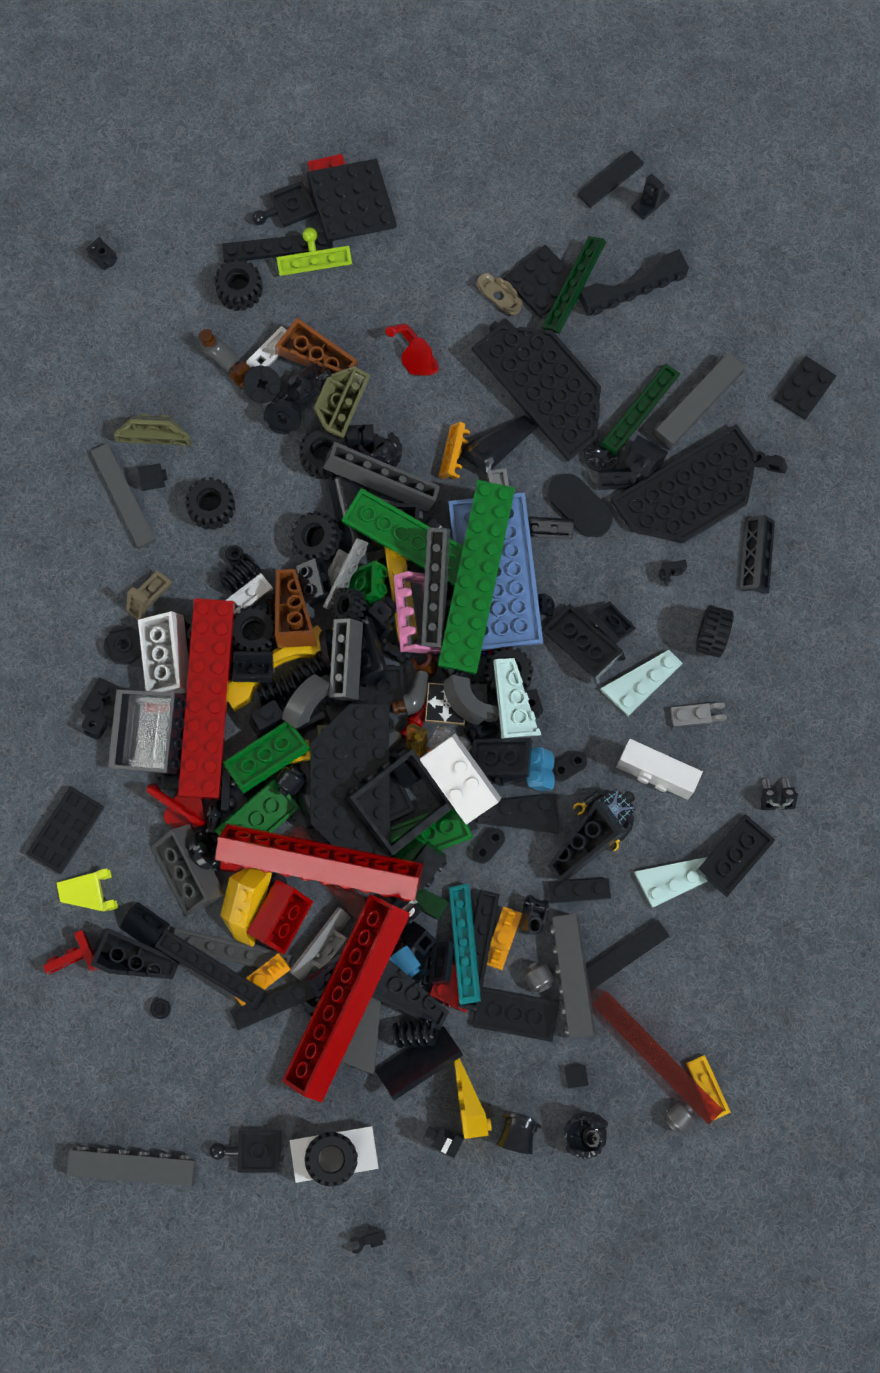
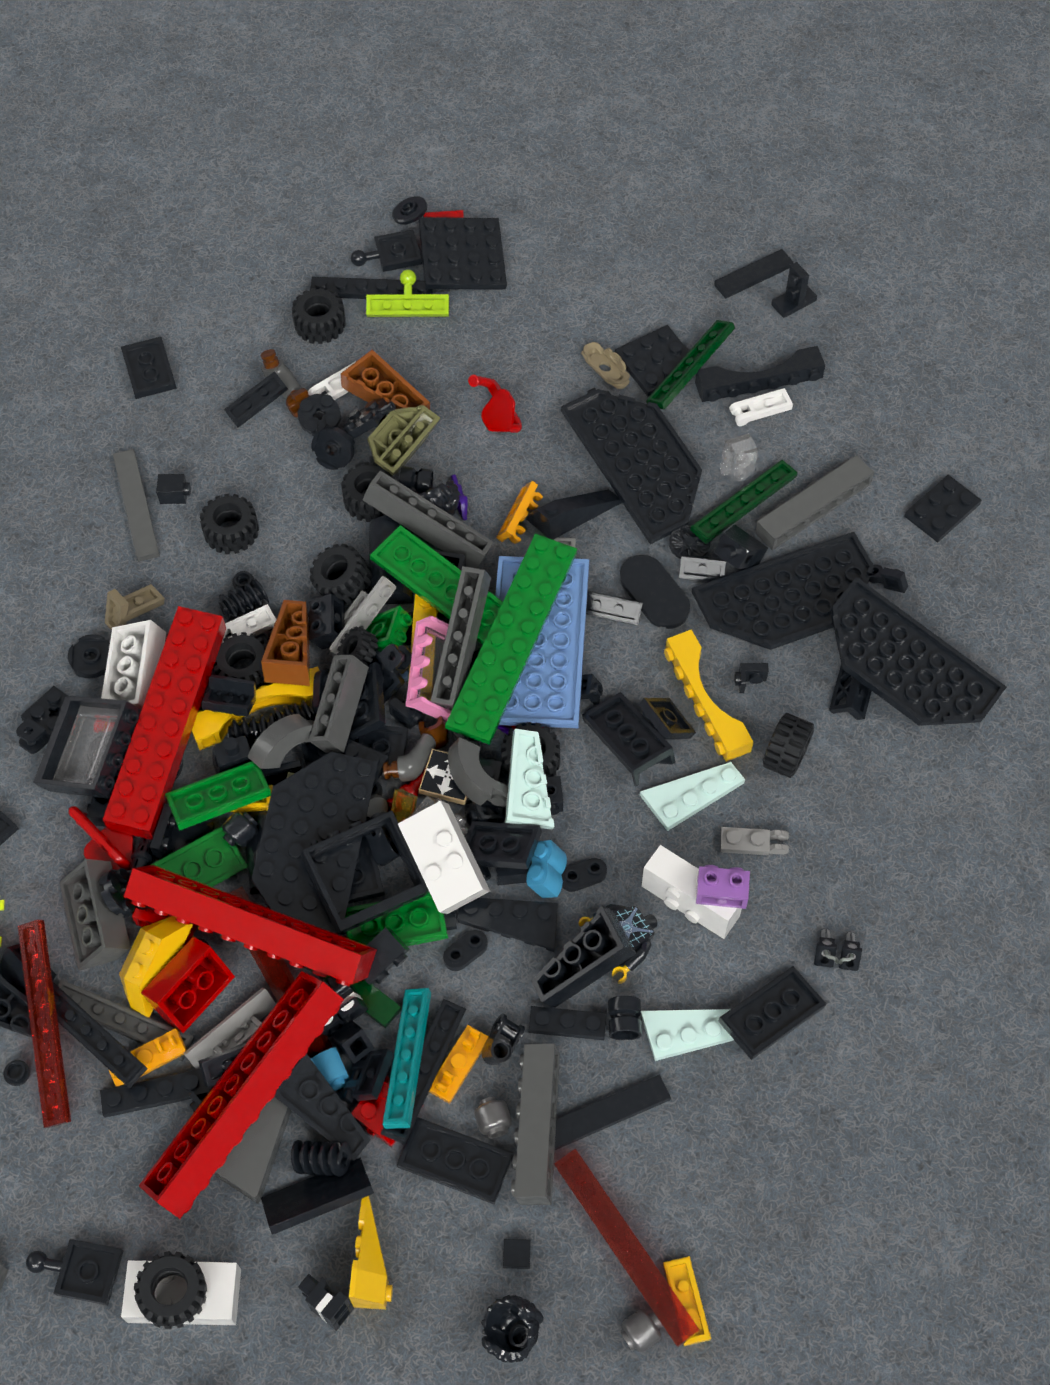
camera: 15 degrees right, 15 degrees down
black brick [86,237,117,271] -> none
olive wedge [114,414,192,446] -> none
black hat [496,1113,541,1155] -> none
none -> clear red plate [18,919,71,1128]
none -> black plate [121,336,177,399]
none -> black plate [224,371,289,427]
none -> black wheel [392,196,428,225]
none -> dark purple hand [451,474,468,520]
none -> black wheel [608,996,642,1040]
none -> yellow arch [664,629,753,762]
none -> medium lavender brick [696,865,750,909]
none -> clear brick [720,433,758,482]
none -> white plate [729,388,793,426]
none -> black plate [830,577,1007,726]

